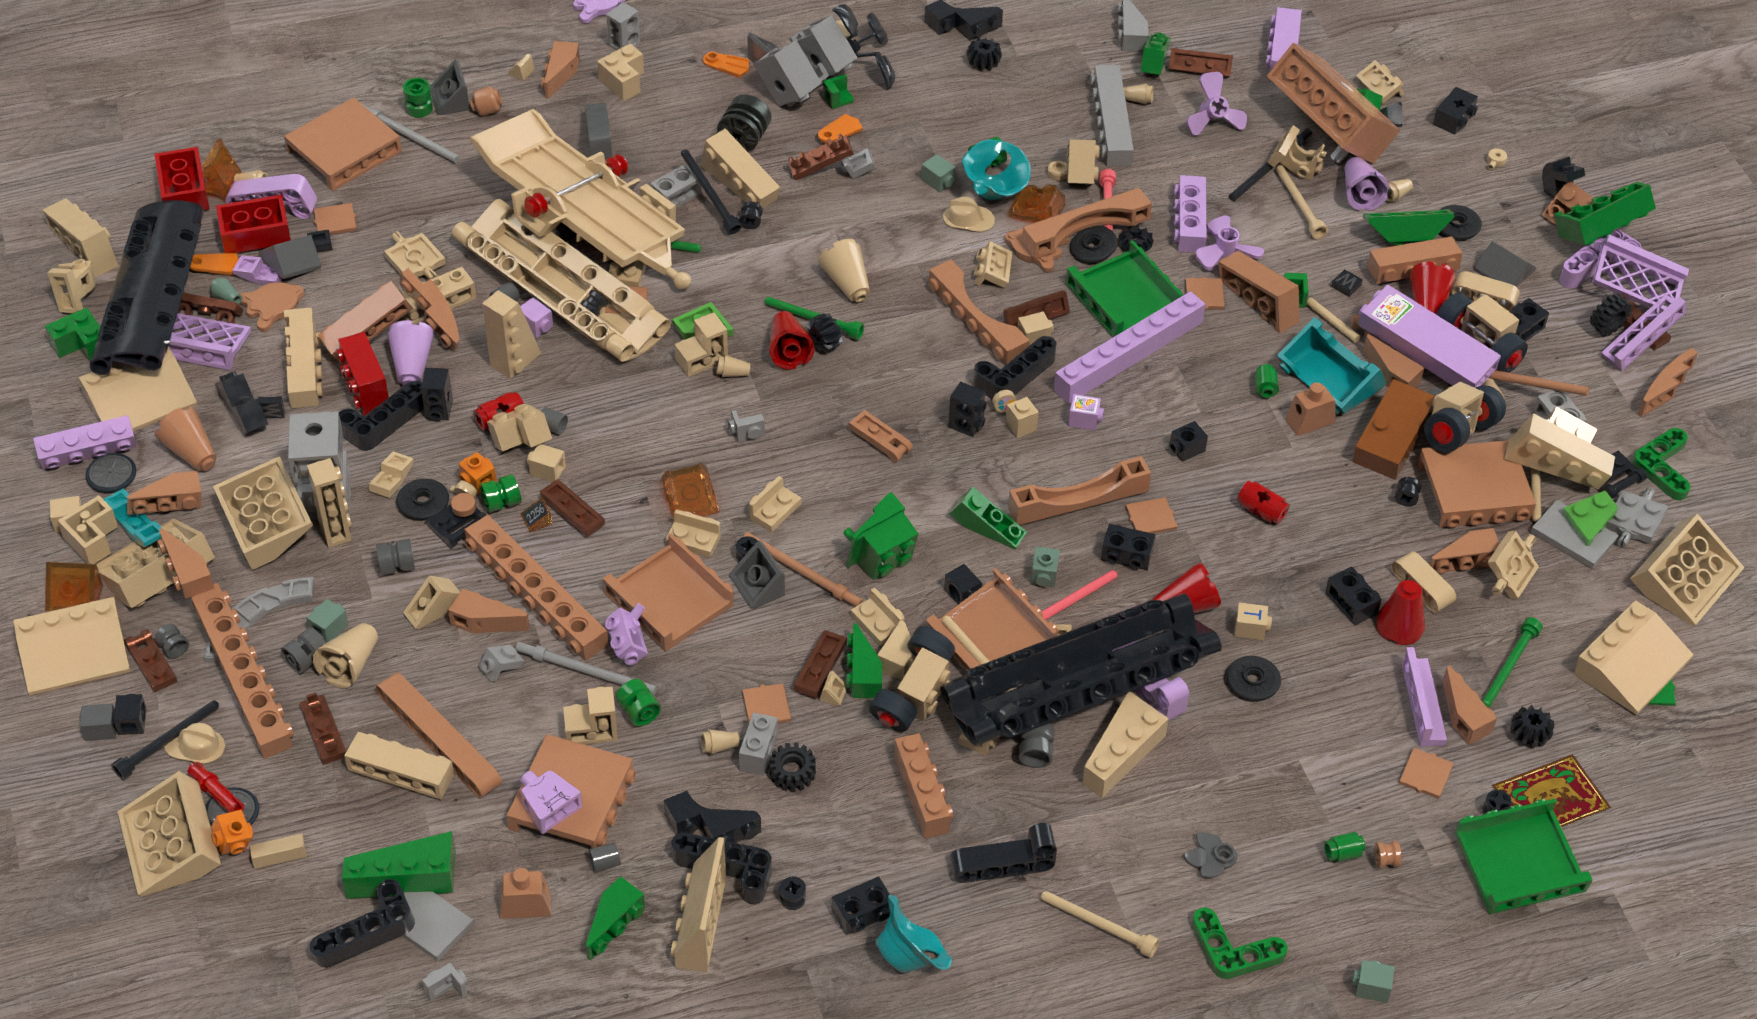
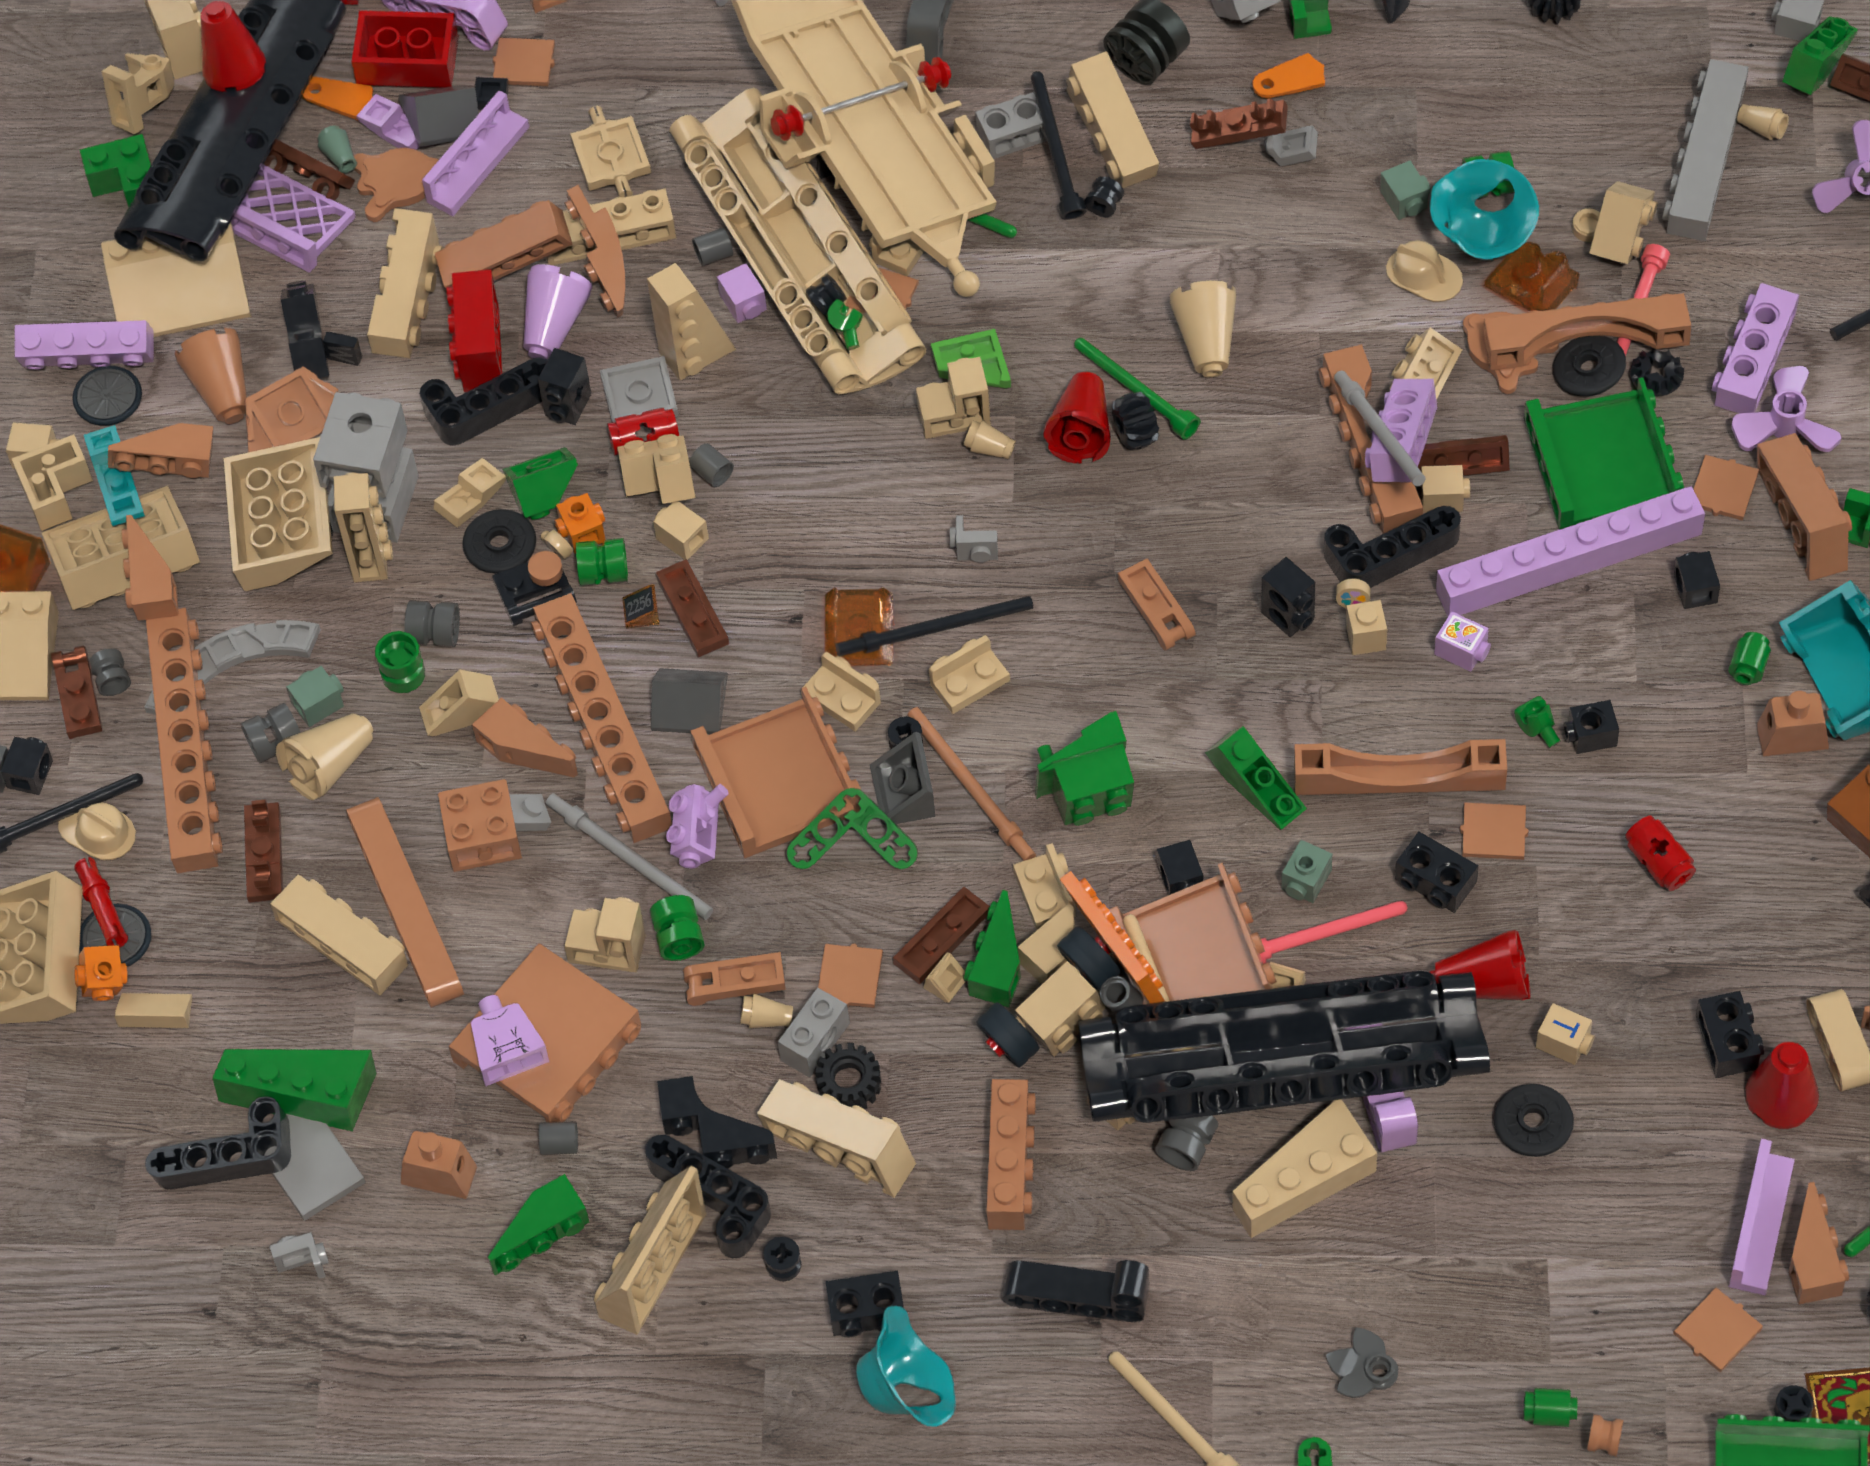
camera: 25 degrees right, 10 degrees up
none -> red cone [200,1,266,92]
none -> nougat wing [245,367,340,453]
none -> green wheel [375,631,425,693]
none -> lavender fence [422,91,529,217]
none -> nougat bracket [438,779,522,872]
none -> green slope [502,447,578,520]
none -> light grey tile [600,356,679,424]
none -> dark grey slope [651,668,728,735]
none -> nougat plate [683,952,786,1006]
none -> tan wedge [757,1079,916,1198]
none -> green beam [787,788,918,869]
none -> green piece [827,299,863,350]
none -> black bar [835,596,1033,656]
none -> orange plate [1060,871,1165,1004]
none -> dark grey beam [1100,976,1143,1014]
none -> light grey bar [1334,371,1426,486]
none -> lavender brick [1365,379,1437,482]
none -> green piece [1514,696,1561,748]
none -> black brick [1674,551,1720,609]

